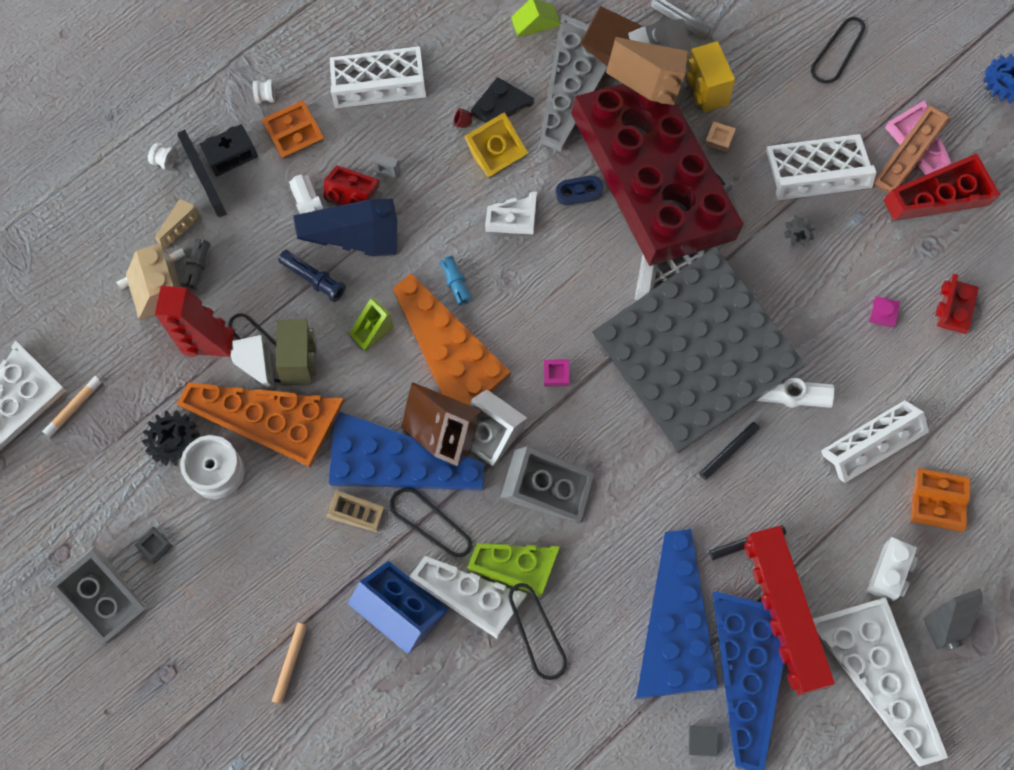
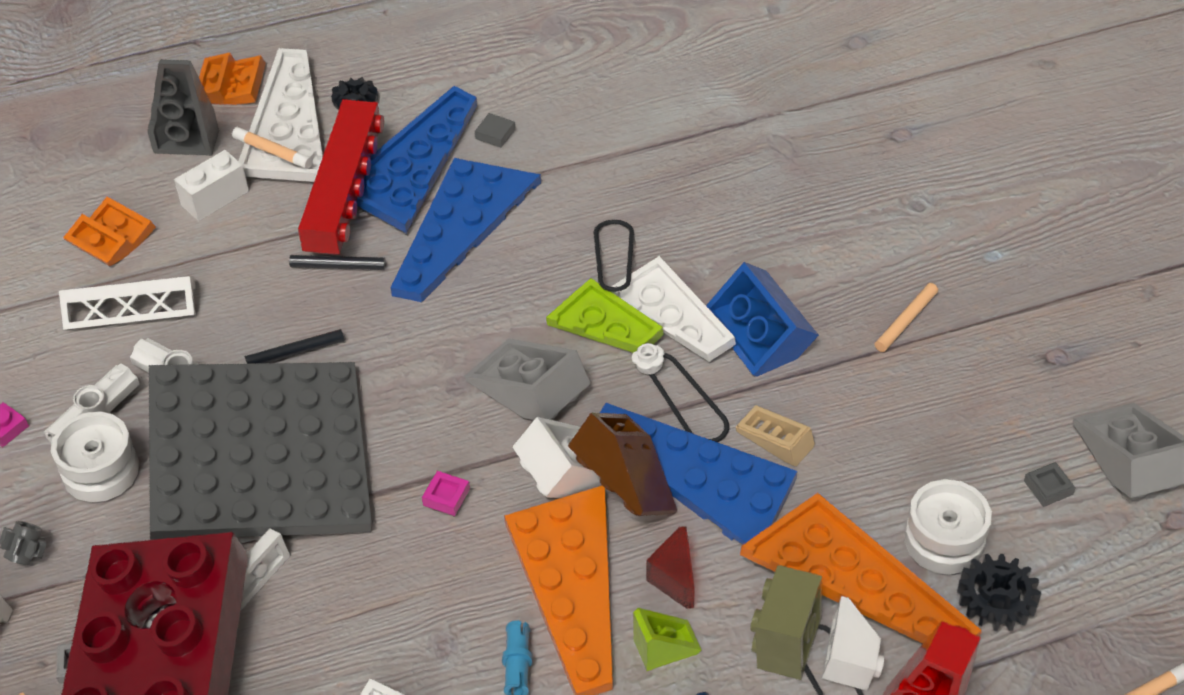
camera: 160 degrees left, 20 degrees down
none -> white piece [44,363,139,442]
none -> white wheel [50,411,139,502]
none -> orange slope [199,52,266,105]
none -> light nougat bar [232,127,312,169]
none -> black gear [331,77,378,110]
none -> white plate [631,343,664,374]
none -> clear red slope [646,526,695,609]

